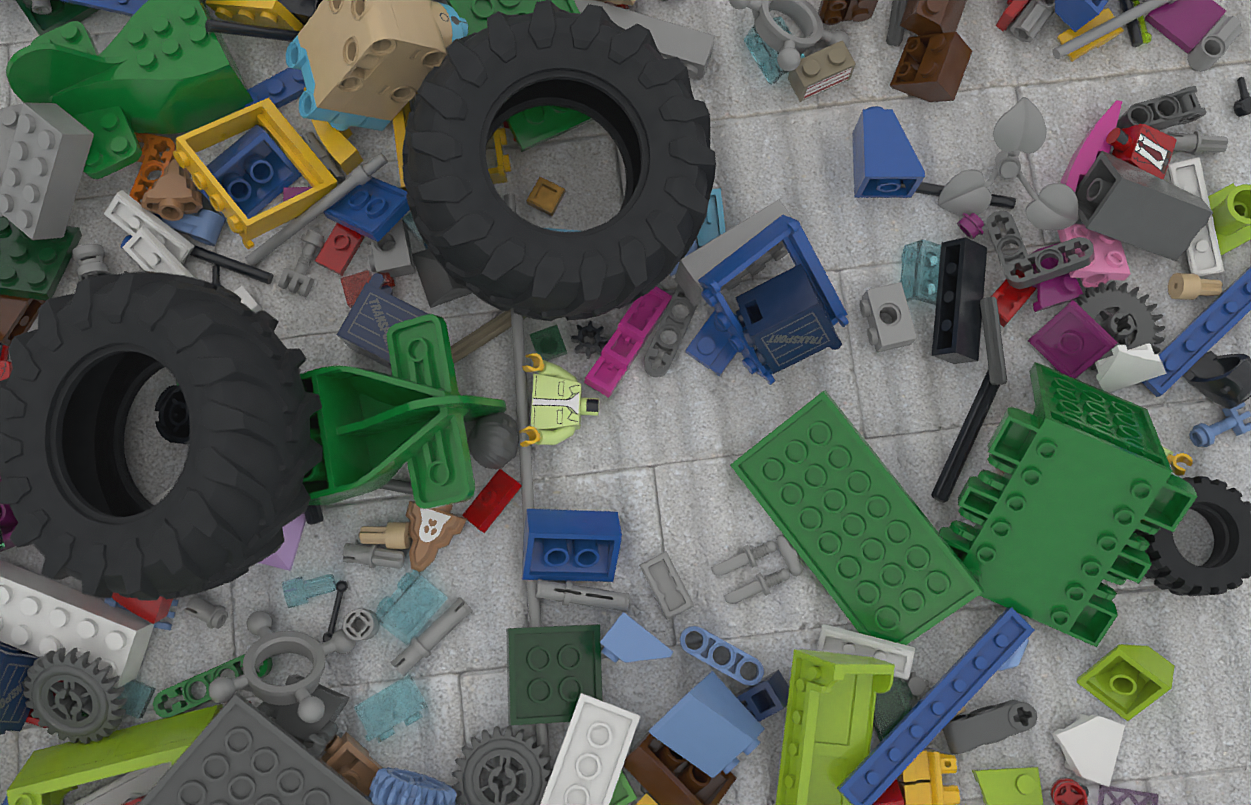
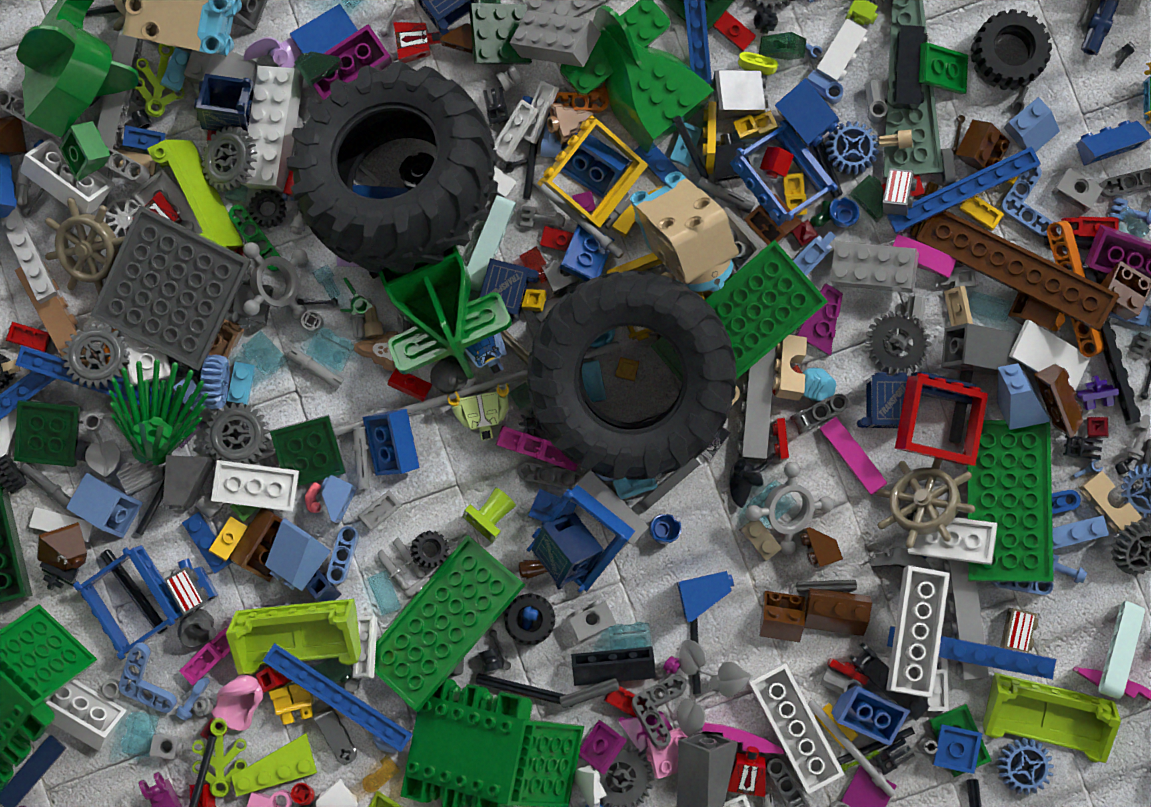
camera: 75 degrees right, 5 degrees up
none -> medium azure plate [227,362,256,405]
none -> black tyre [249,189,287,228]
none -> coral arm [304,482,321,513]
none -> green plant [340,277,372,315]
none -> clear yellow leg [362,754,400,793]
none -> clear light blue tile [367,570,402,616]
none -> black tyre [410,530,449,569]
none -> lime plant [462,487,516,544]
none -> torso [465,333,507,375]
none -> light aqua beam [467,195,516,292]
none -> black wheel [478,648,503,673]
none -> dark grey hinge [489,630,511,670]
none -> black tyre [504,593,555,645]
none -> reddish brown cone [519,560,548,580]
none -> yellow plate [521,289,547,311]
none -> blue arm [522,607,538,630]
none -> dark grey beam [639,455,705,511]
none -> blue hair [649,514,681,544]
none -> medium azure plate [670,122,703,167]
none -> black piece [729,452,775,508]
none -> white brick [748,662,845,794]
none -> red plate [772,418,789,460]

